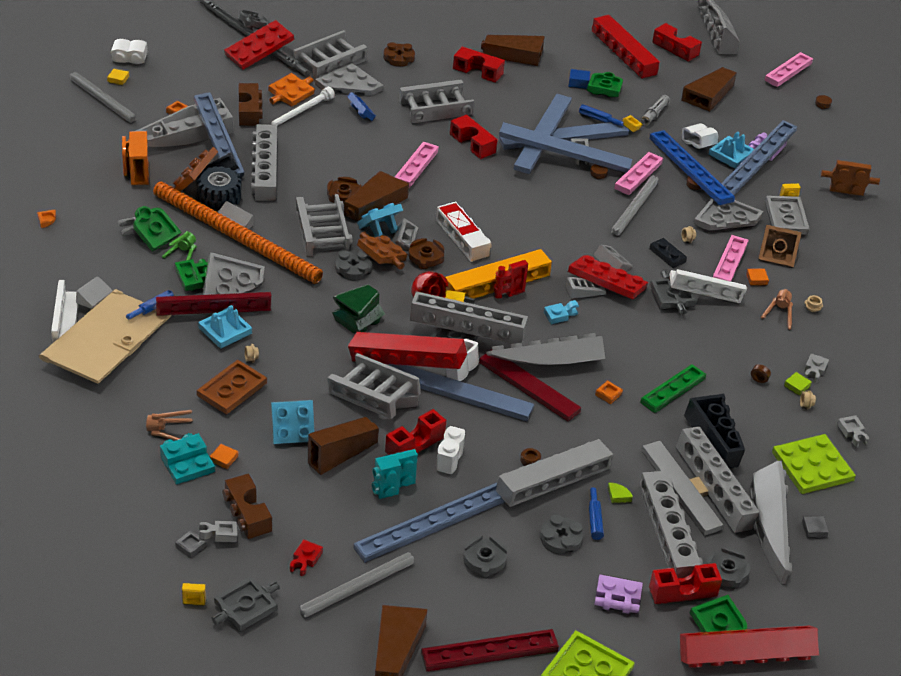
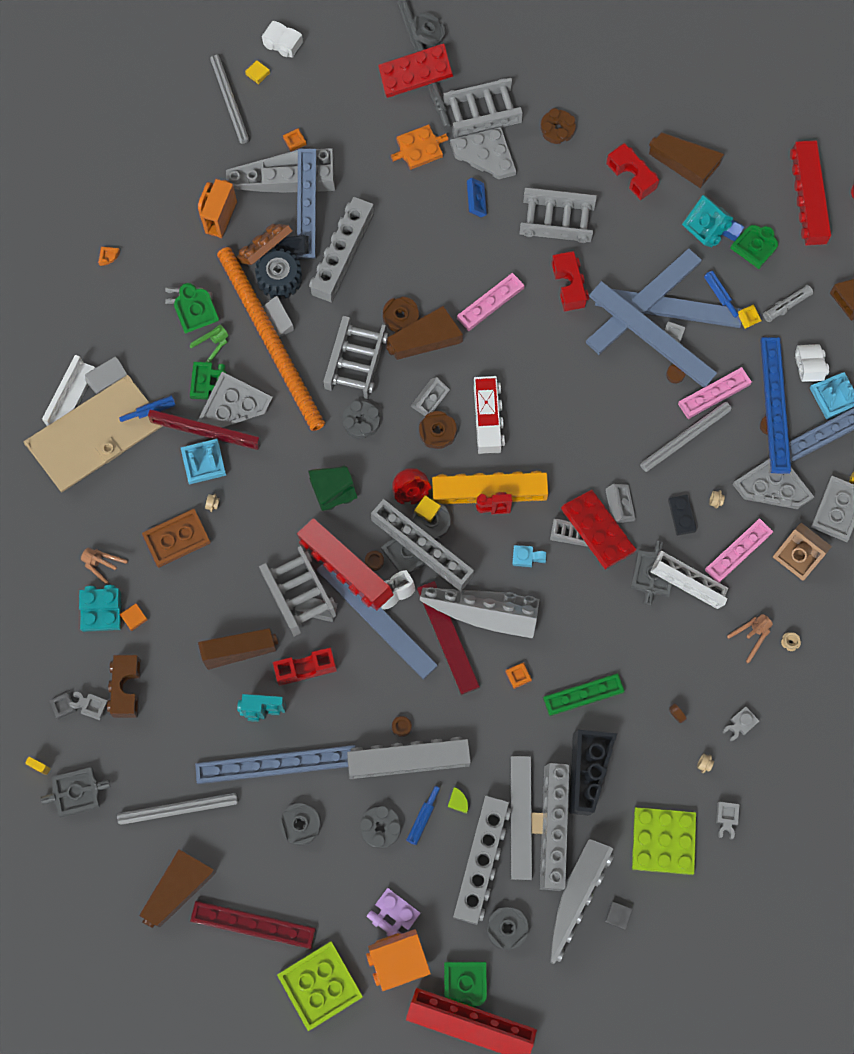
camera: 30 degrees right, 30 degrees up
reddish brown arch [239,83,263,126] -> none
white piece [271,86,335,126] -> none
medium azure plate [271,400,314,444] -> none
red plate [290,539,323,576] -> none
medium azure plate [357,203,403,237] -> none
dark orange plate [357,232,408,270] -> none
white brick [436,426,465,474] -> none
red arch [649,563,722,604] -> none
orange tile [746,269,769,285] -> none
lime tile [784,372,812,396] -> none
none -> orange brick [366,929,431,991]
none -> teal plate [682,195,733,248]

